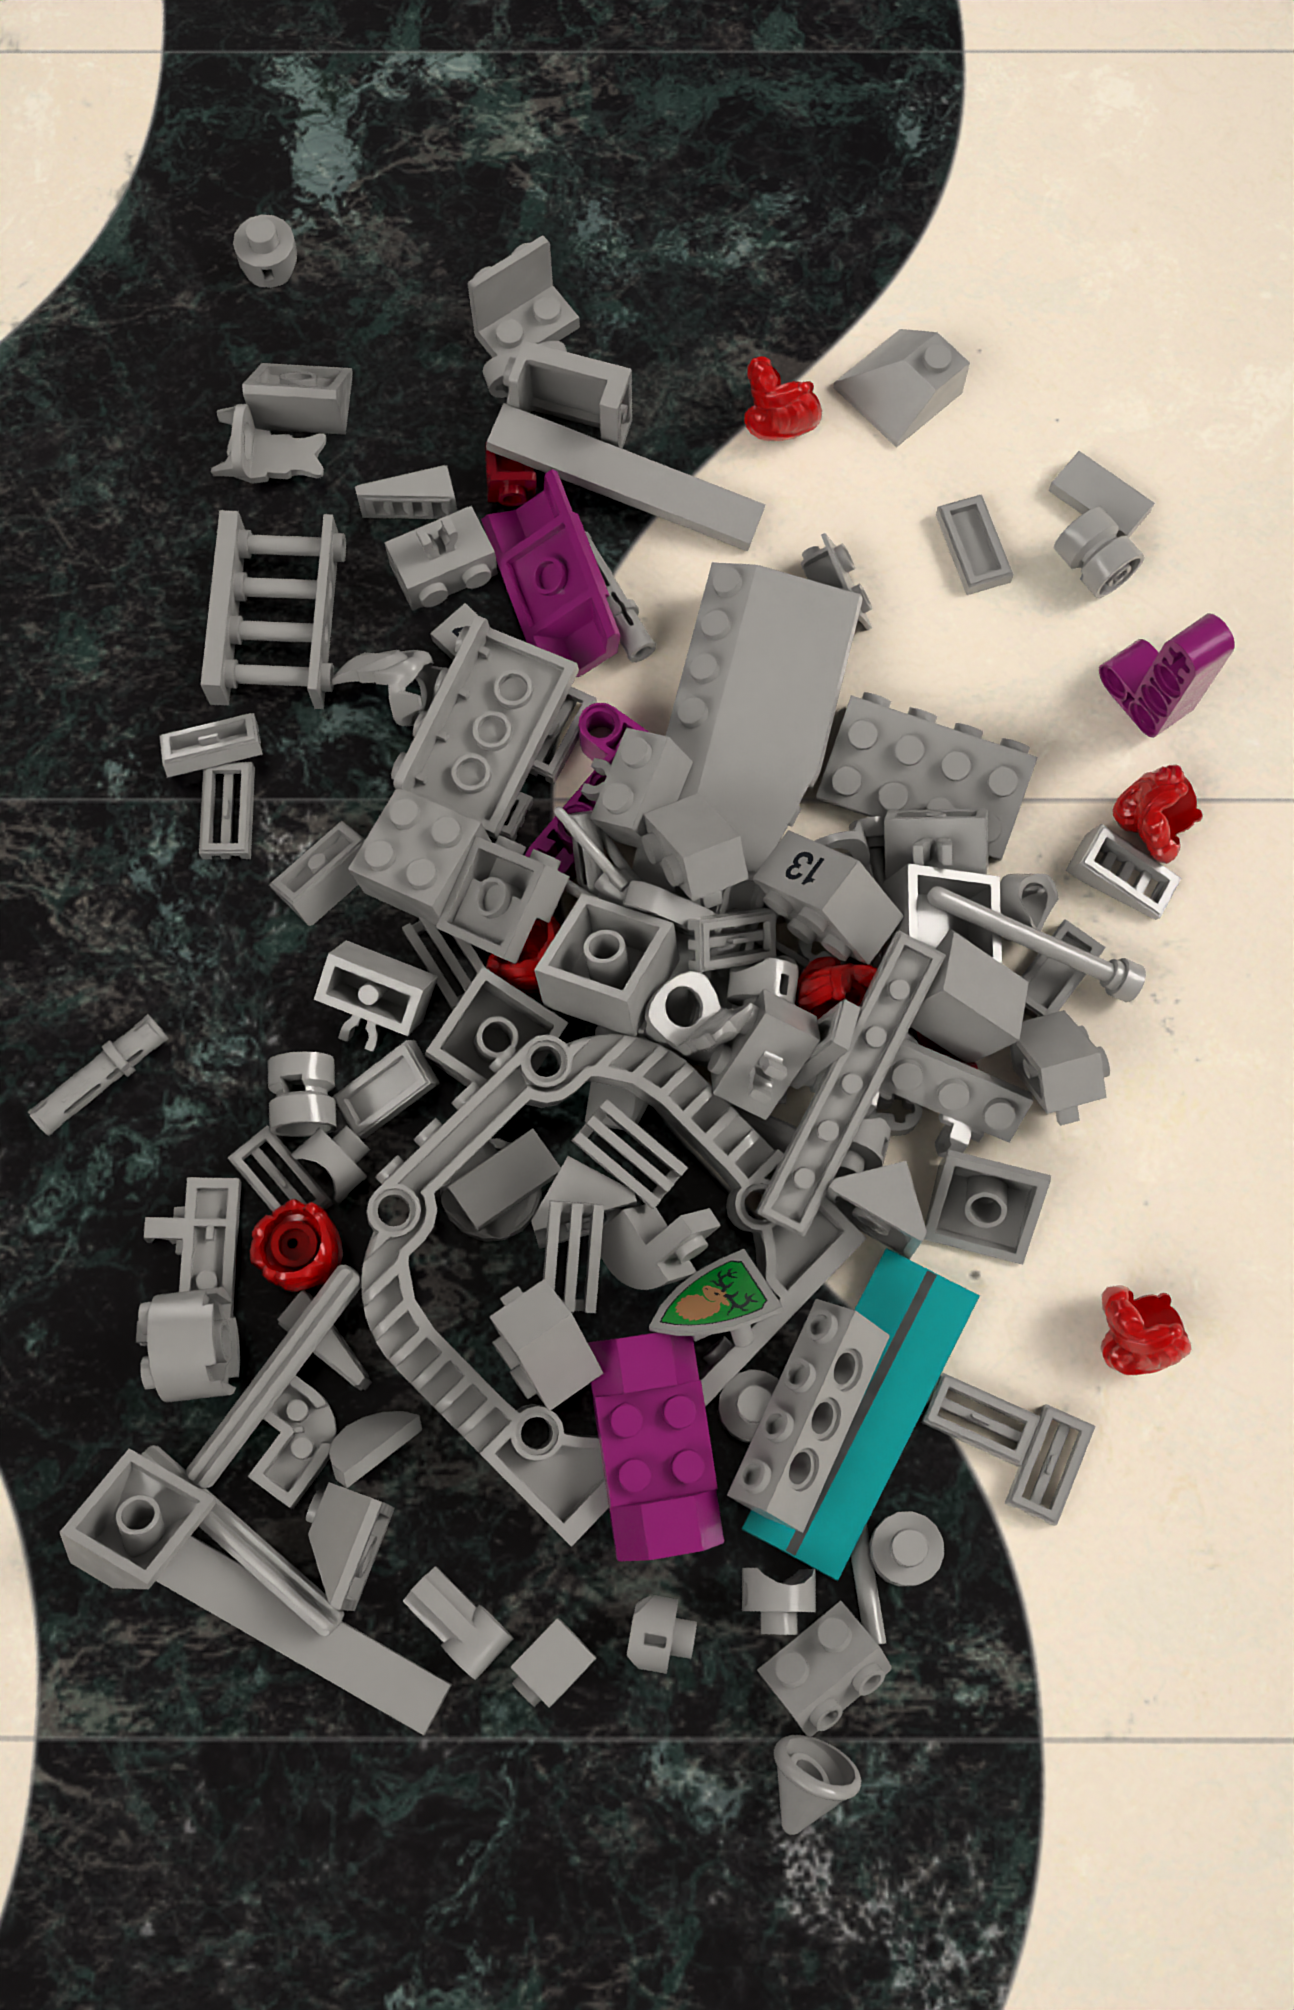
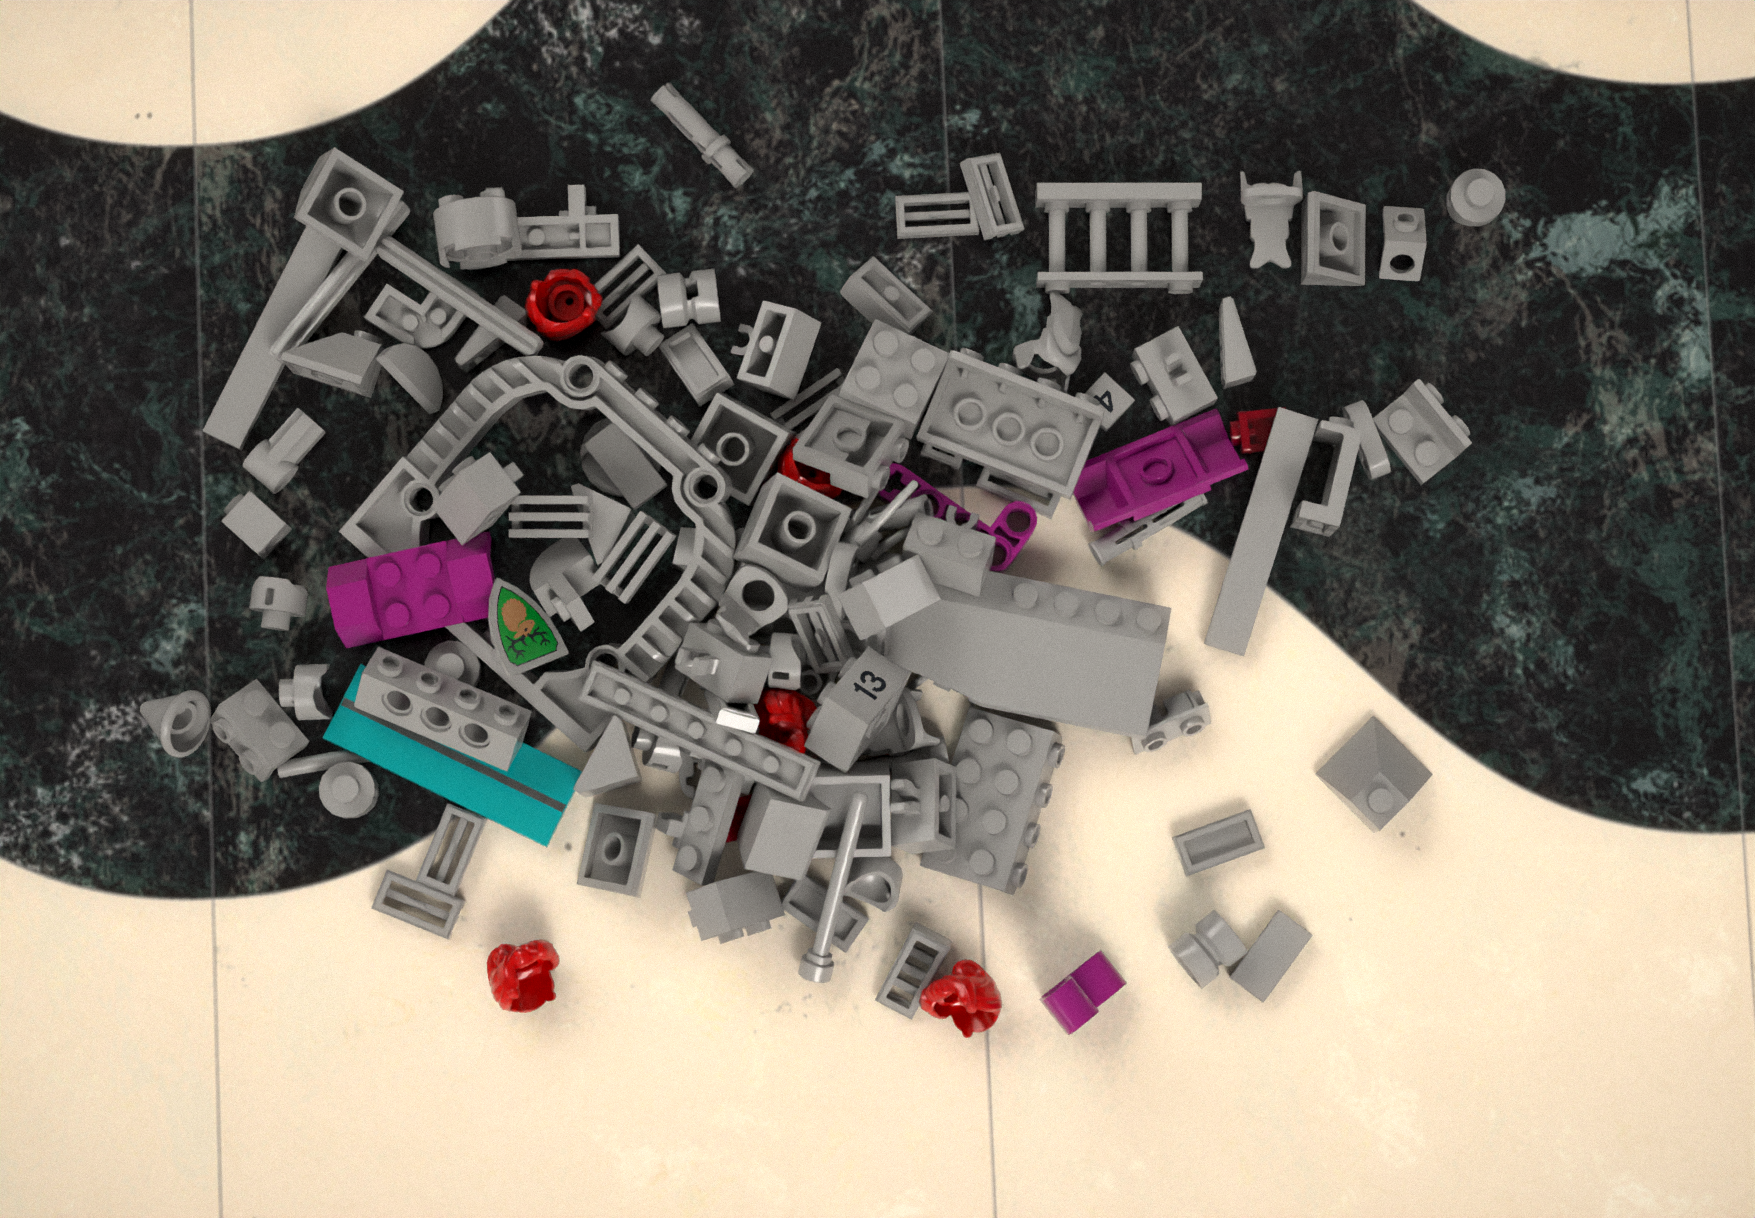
camera: 85 degrees right, 10 degrees up
red hair [744,356,822,441] -> none
none -> light grey bracket [1379,206,1427,281]

